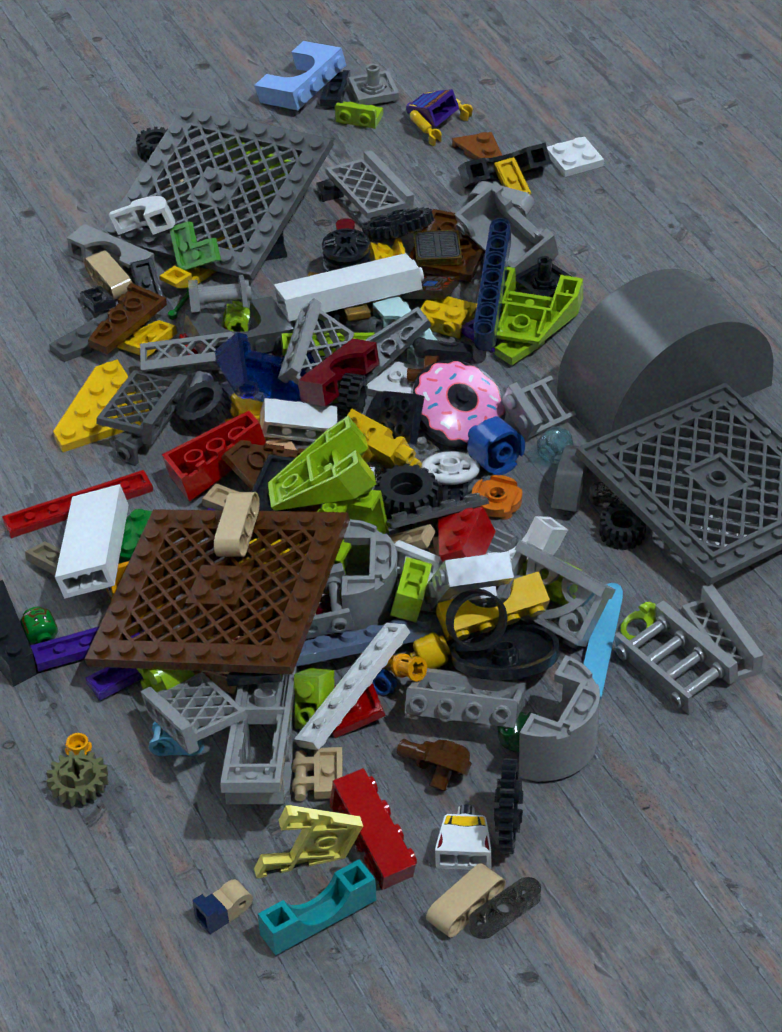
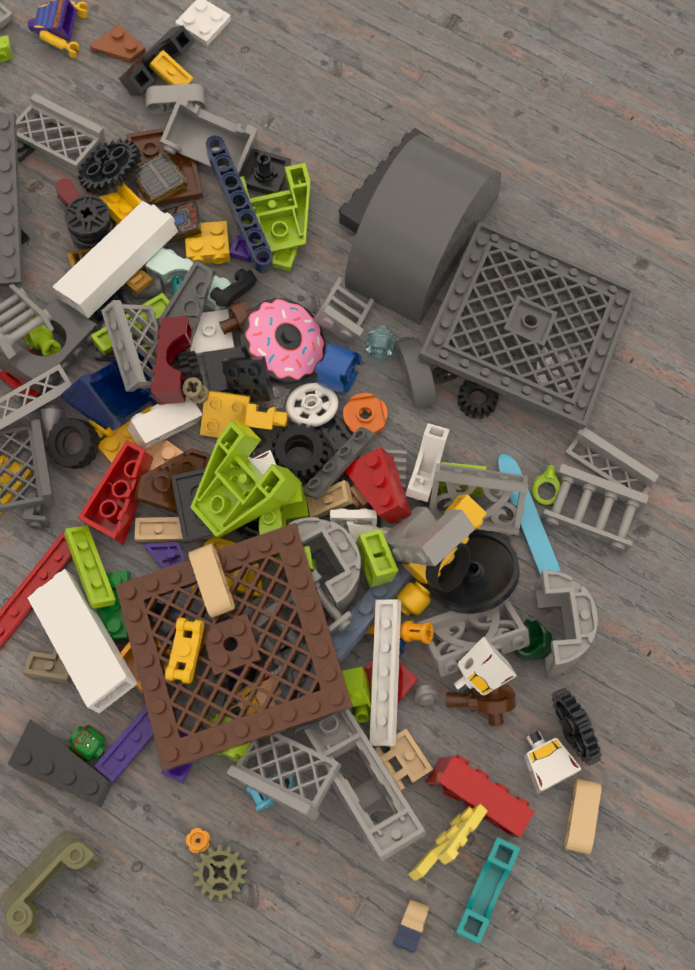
camera: 35 degrees left, 25 degrees up
clear smoke beam [469,877,541,939] -> none
none -> lime plate [64,525,116,609]
none -> yellow plate [165,617,204,684]
none -> dark tan bush [182,377,209,404]
none -> light grey plate [414,685,438,706]
none -> white torso [454,637,517,695]

